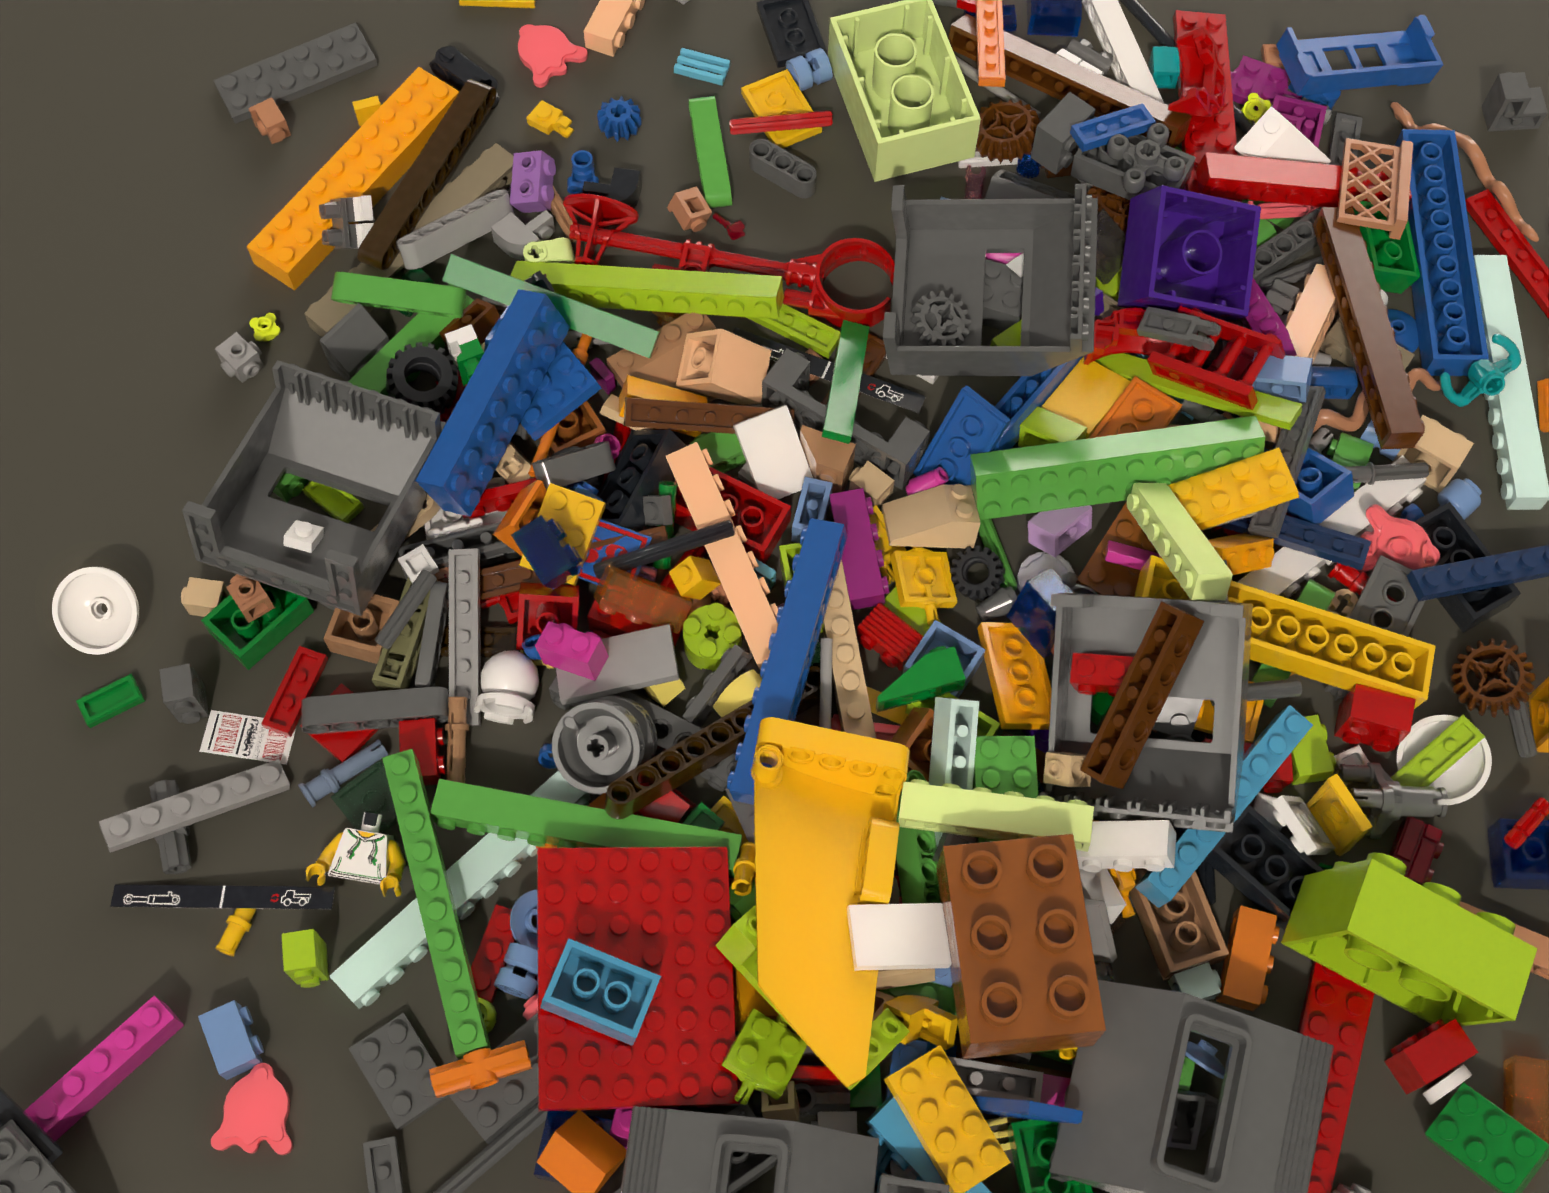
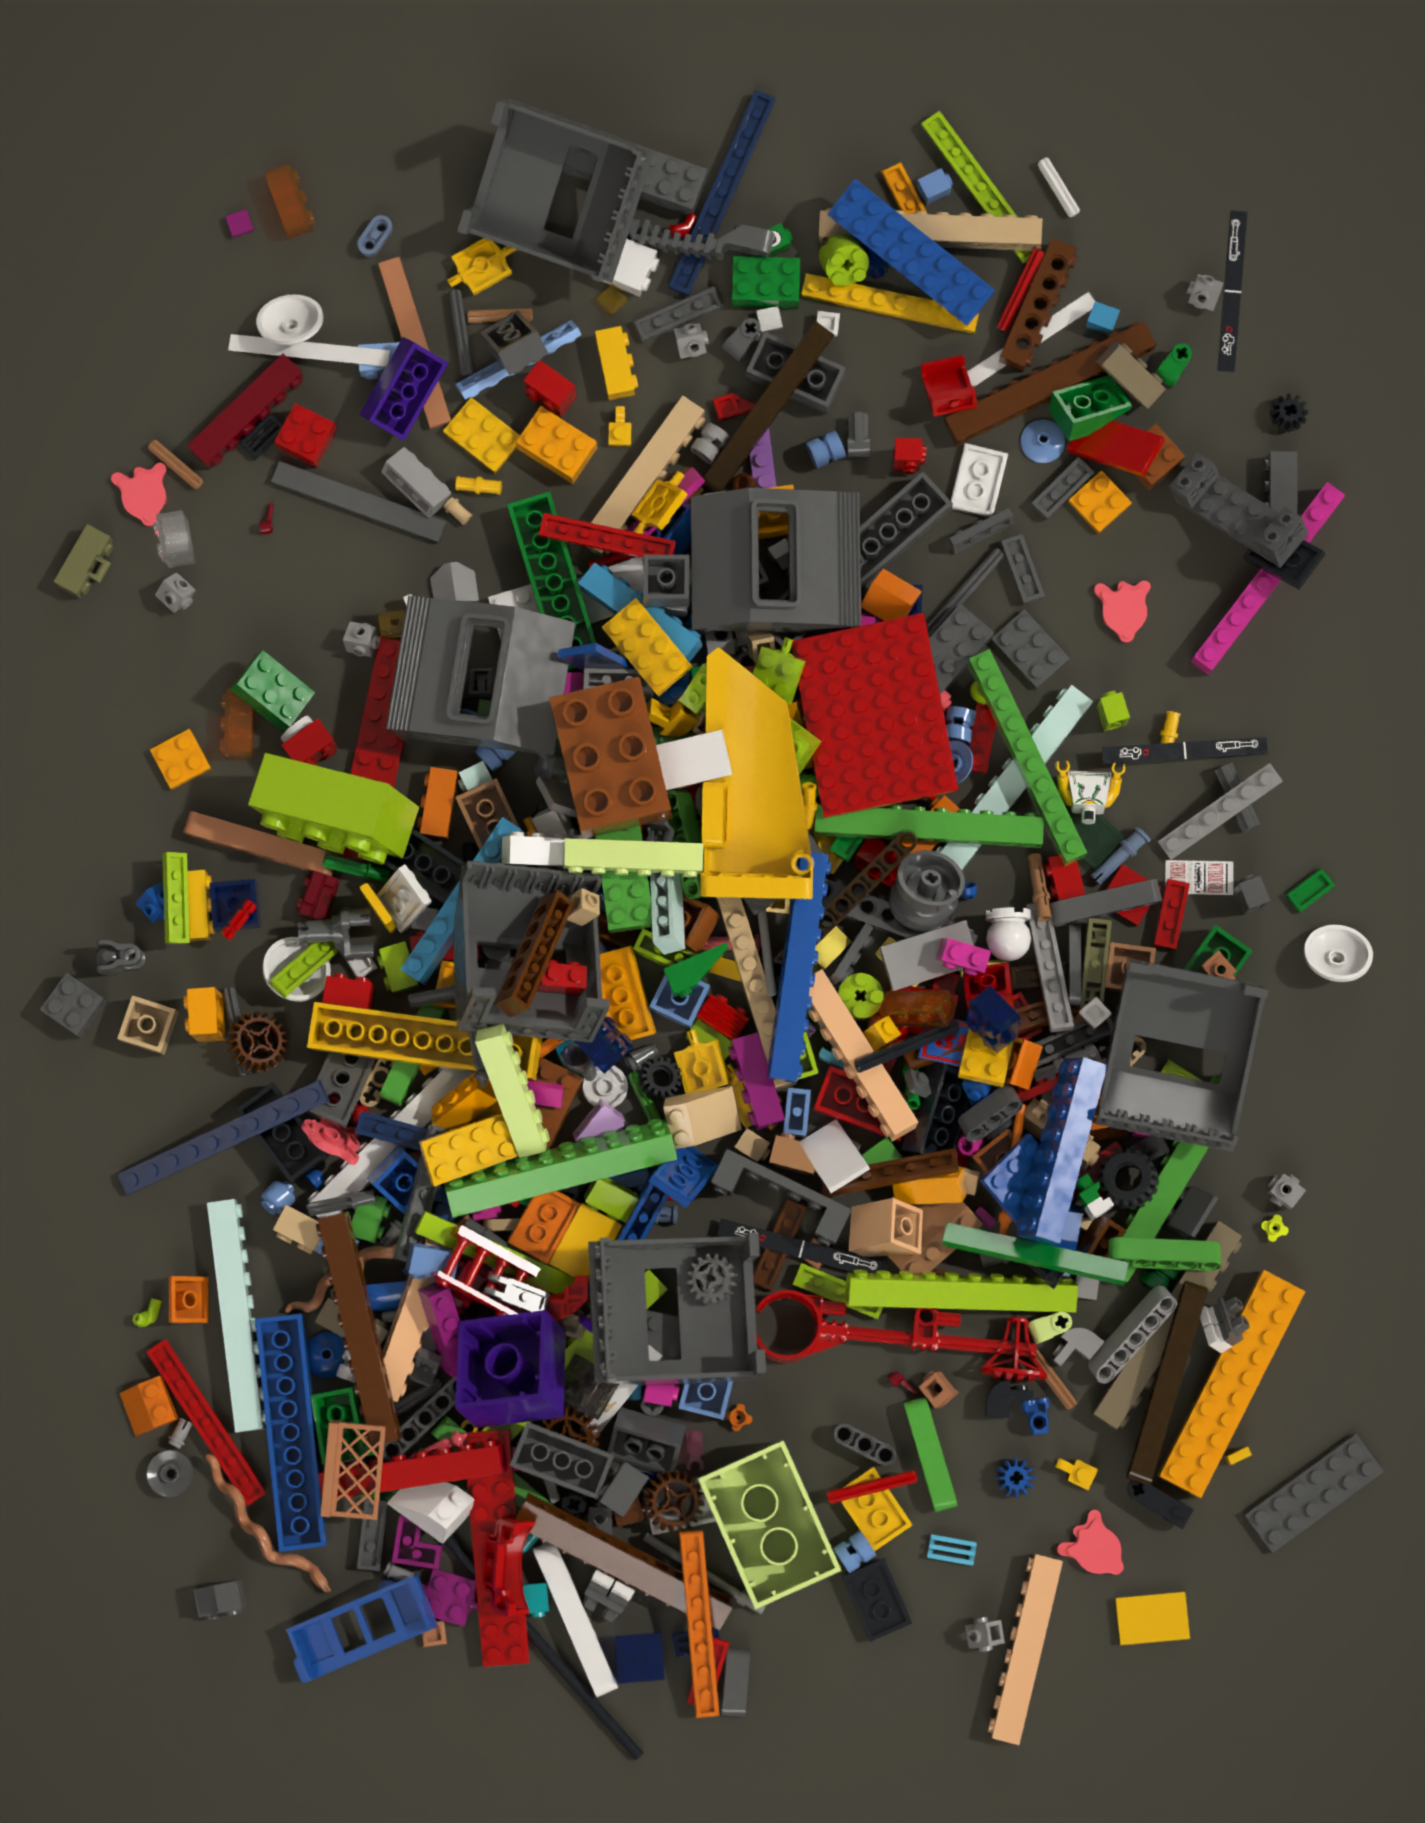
camera: 175 degrees right, 15 degrees up
tan brick [181,577,230,617] -> none
medium blue brick [198,1000,264,1080] -> none
nougat brick [248,97,291,144] -> none
white plate [284,520,324,553] -> none
dark grey axle [375,569,437,649] -> none
orange piece [429,1040,532,1098] -> none
medium lavender brick [510,150,556,213] -> none
blue hinge [522,634,541,660] -> none
dark azure brick [540,938,661,1046] -> none
tile [821,320,870,444] -> none
dark pink cone [906,467,949,496] -> none
blue plate [1070,103,1156,152] -> none
dark grey gear [1107,123,1186,194] -> none
neon yellow plate [1241,93,1271,123] -> none
teal piece [1440,333,1522,407] -> none

